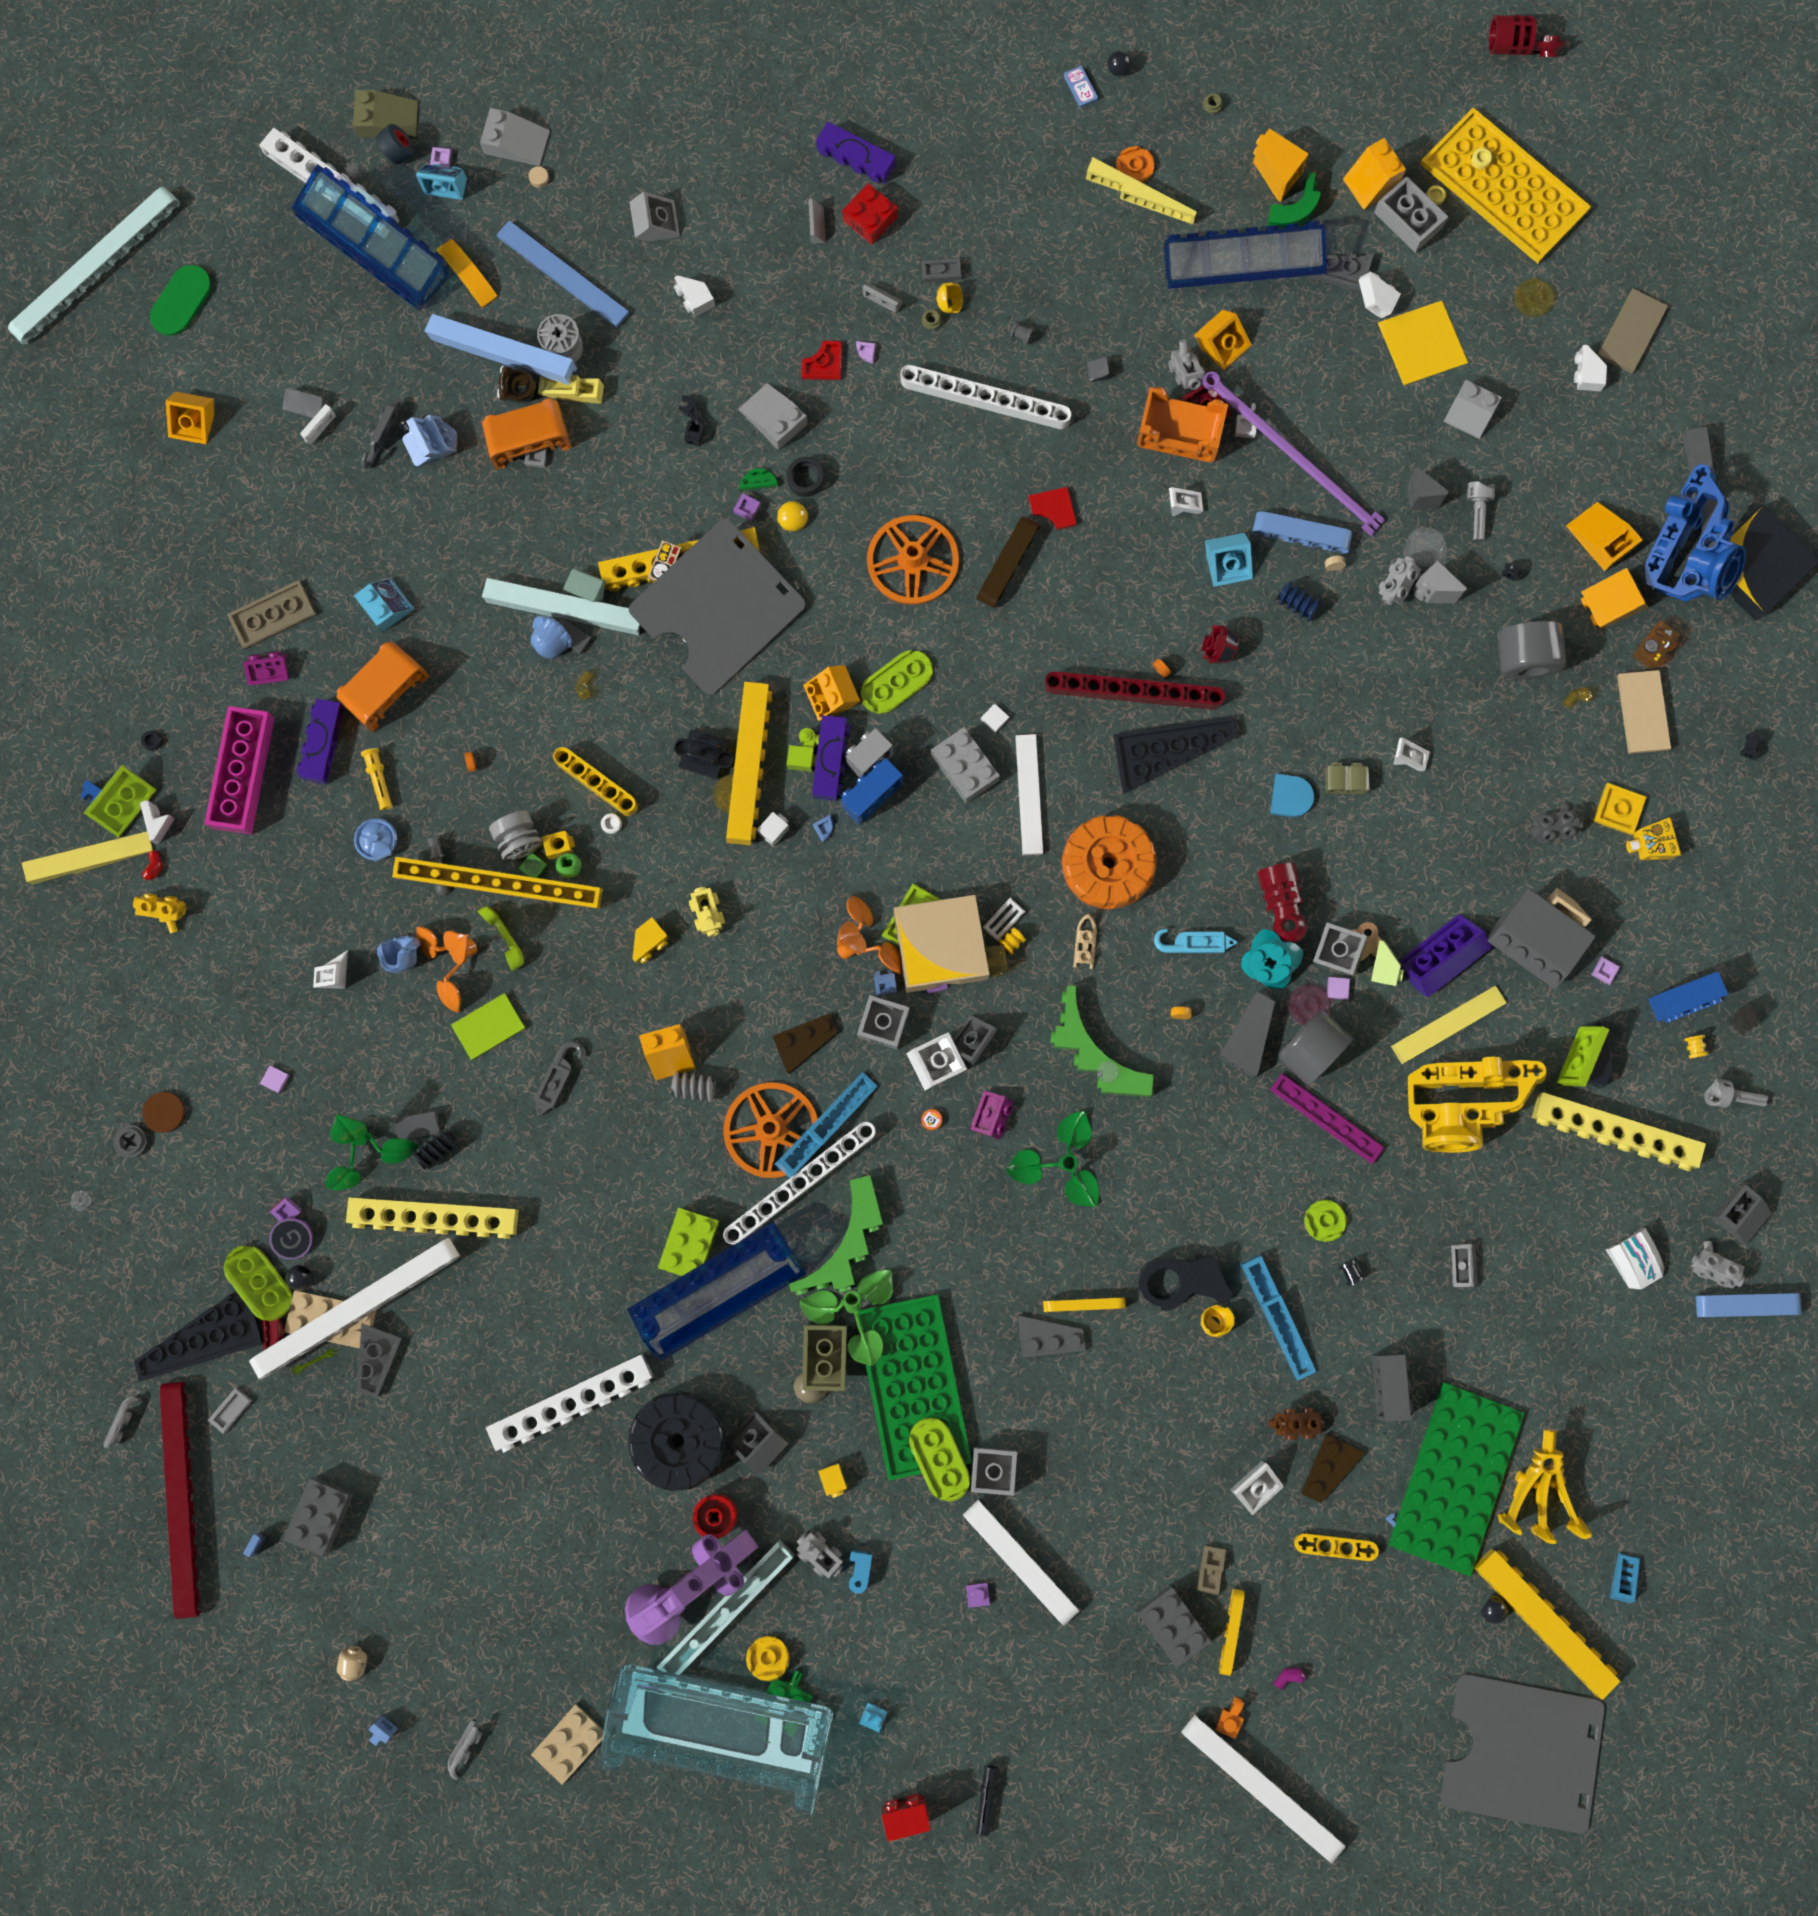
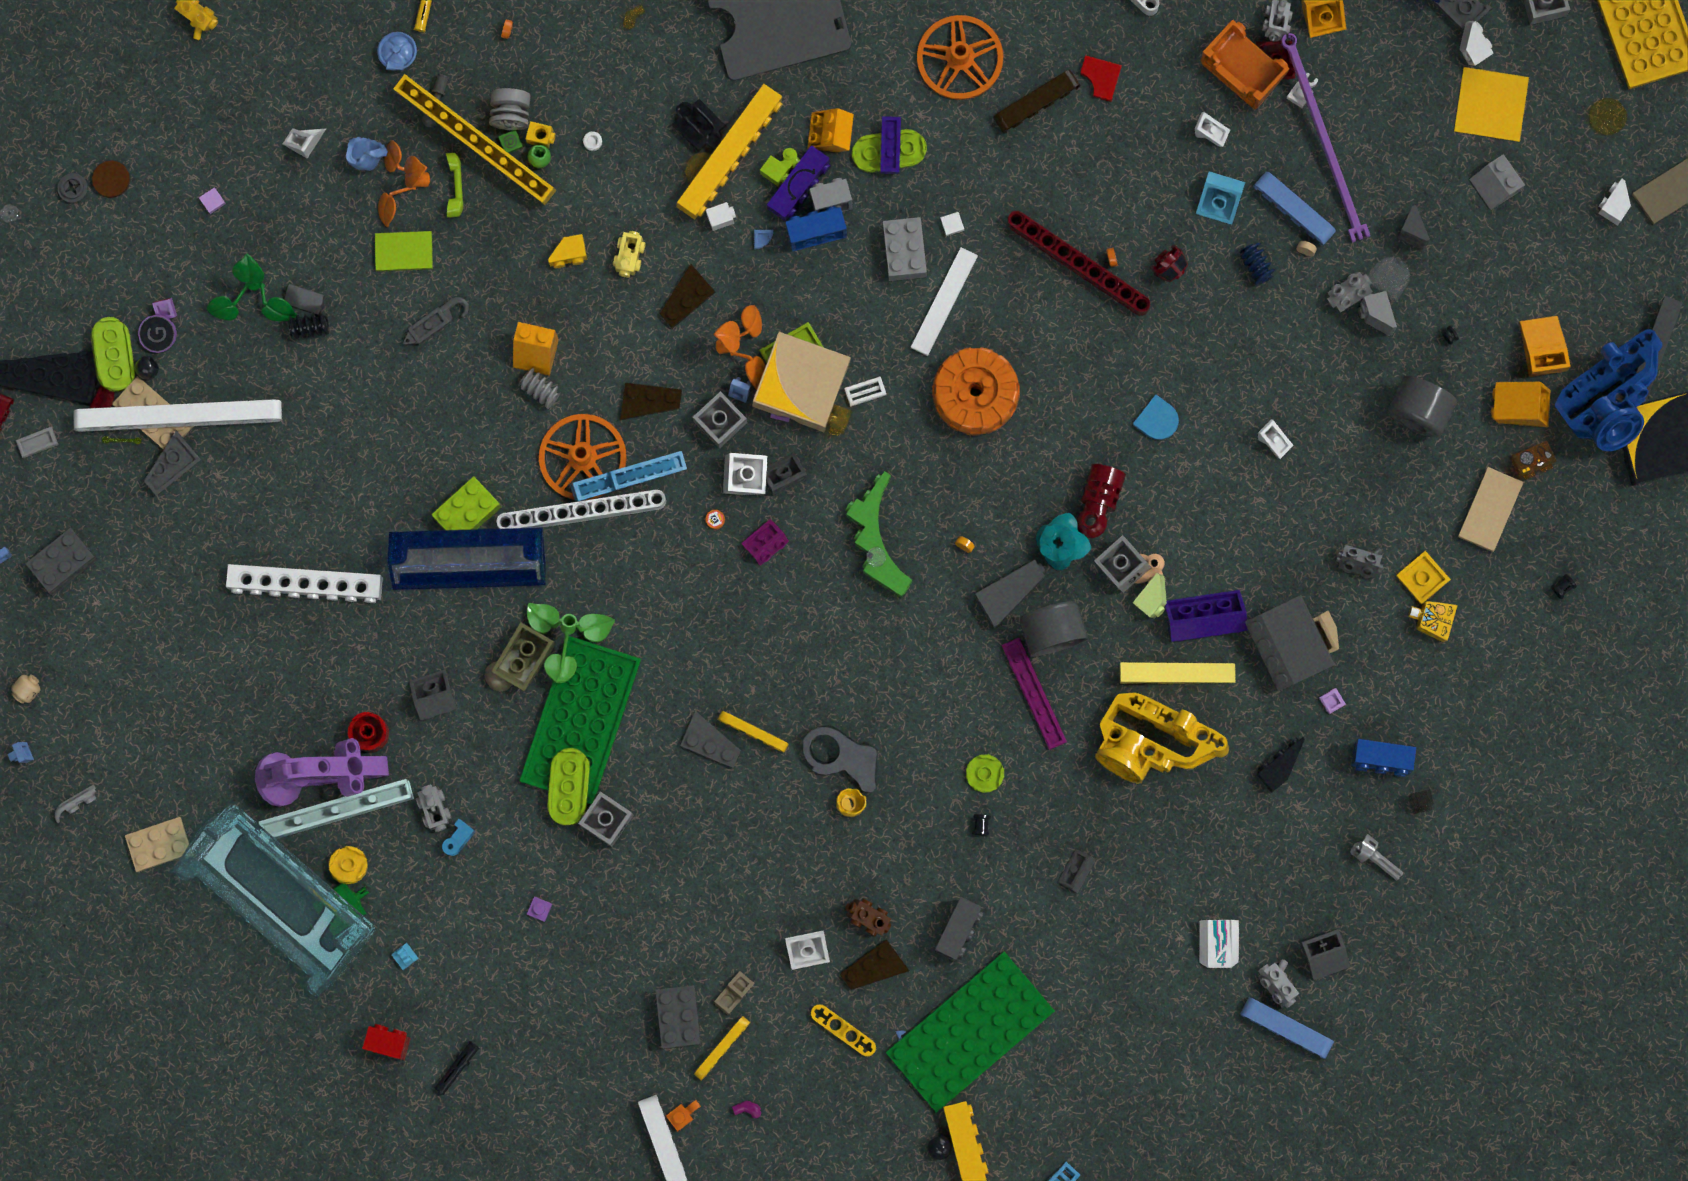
camera: 30 degrees right, 0 degrees up
light yellow brick [346,1198,519,1239] -> none
yellow beam [553,747,638,816] -> none
black wheel [628,1391,727,1491] -> none
bright green arch [789,1175,883,1295] -> none
yellow brick [818,1463,847,1498] -> none
white beam [963,1500,1079,1626] -> none
yellow bush [998,928,1026,955] -> none
green plant [1006,1111,1099,1207] -> none
tan piece [1073,914,1097,969] -> none
black wing [1113,717,1237,795] -> none
medium azure plate [1154,929,1237,953] -> none
dark azure slope [1240,1254,1316,1381] -> none
clear pink tile [1287,985,1329,1025] -> none
olive brick [1325,763,1369,794] -> none
lavender tile [1327,977,1350,1000] -> none
light grey piece [1467,481,1495,540] -> none
yellow piece [1498,1429,1592,1544] -> none
light yellow brick [1532,1093,1706,1171] -> none
lime tile [1557,1026,1609,1087] -> none
clear yellow arm [1561,688,1593,709] -> none
yellow bush [1684,1035,1708,1059] -> none
none -> dark brown wing [660,264,716,329]
none -> dark purple plate [880,116,901,174]

